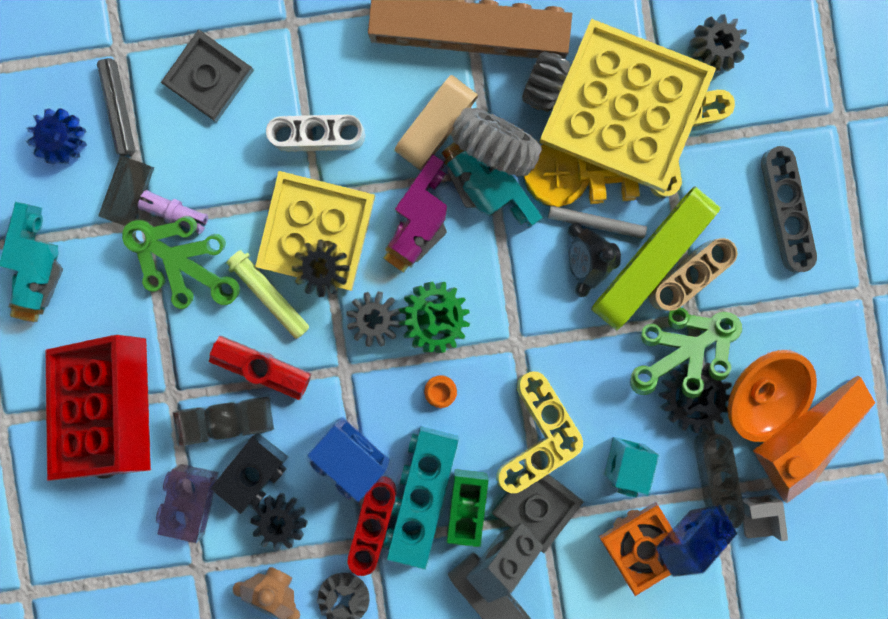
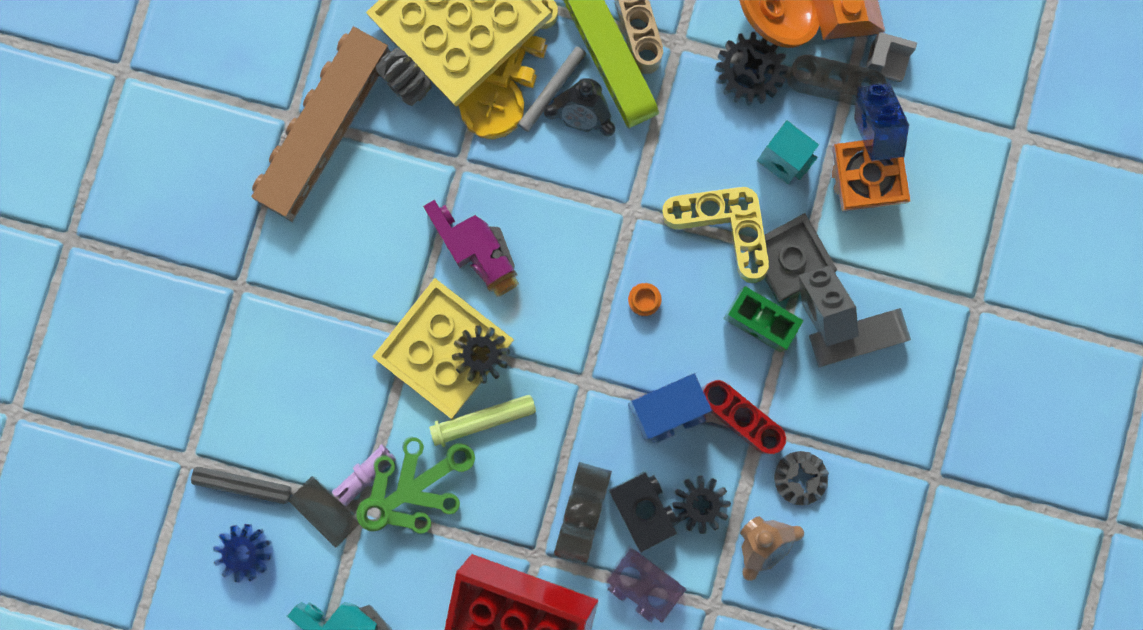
camera: 70 degrees left, 5 degrees down
dark grey tile [161,29,254,123] -> none
red piece [208,335,312,400] -> none
white beam [266,115,366,152] -> none
dark grey gear [346,291,402,347] -> none
teal brick [383,426,459,570] -> none
tan beam [394,75,478,171] -> none
green gear [399,281,470,353] -> none
teal plate [441,142,543,228] -> none
light grey gear [451,108,542,176] -> none
bright green plant [630,307,742,398] -> none

